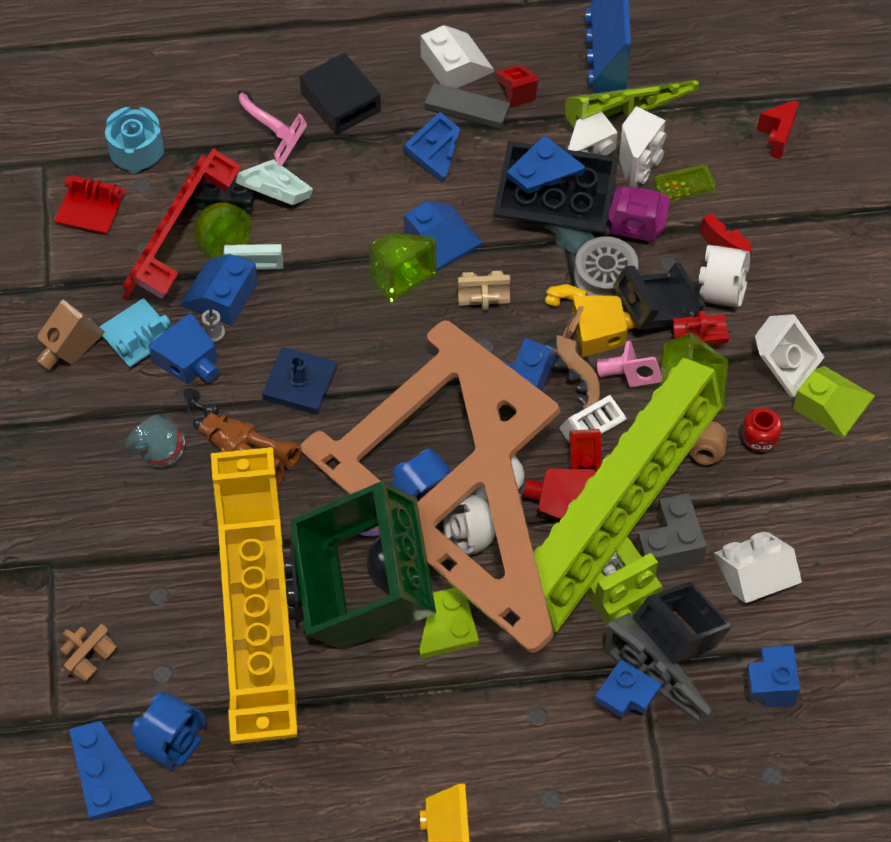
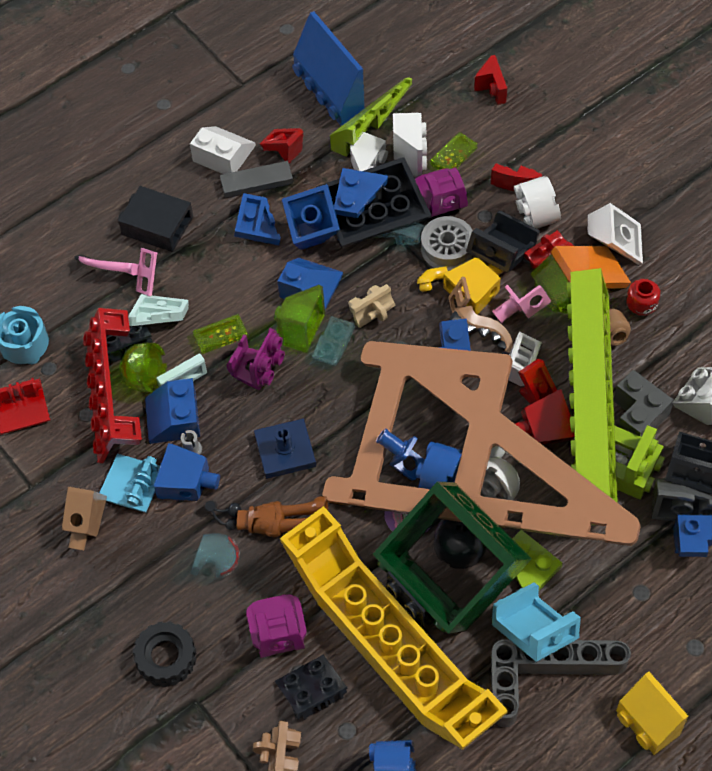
camera: 30 degrees left, 0 degrees up
lime slope [793,366,875,439] -> none
none -> black tyre [133,621,197,687]
none -> clear neon green tile [192,314,248,354]
none -> magenta piece [226,328,285,390]
none -> magenta piece [247,595,307,658]
none -> black hinge [275,654,348,720]
none -> blue slope [282,184,340,250]
none -> clear light blue slope [312,316,355,366]
none -> blue bracket [376,428,425,481]
none -> dark grey beam [491,640,631,728]
none -> medium azure panel [492,582,581,662]
none -> orange tile [551,246,631,288]

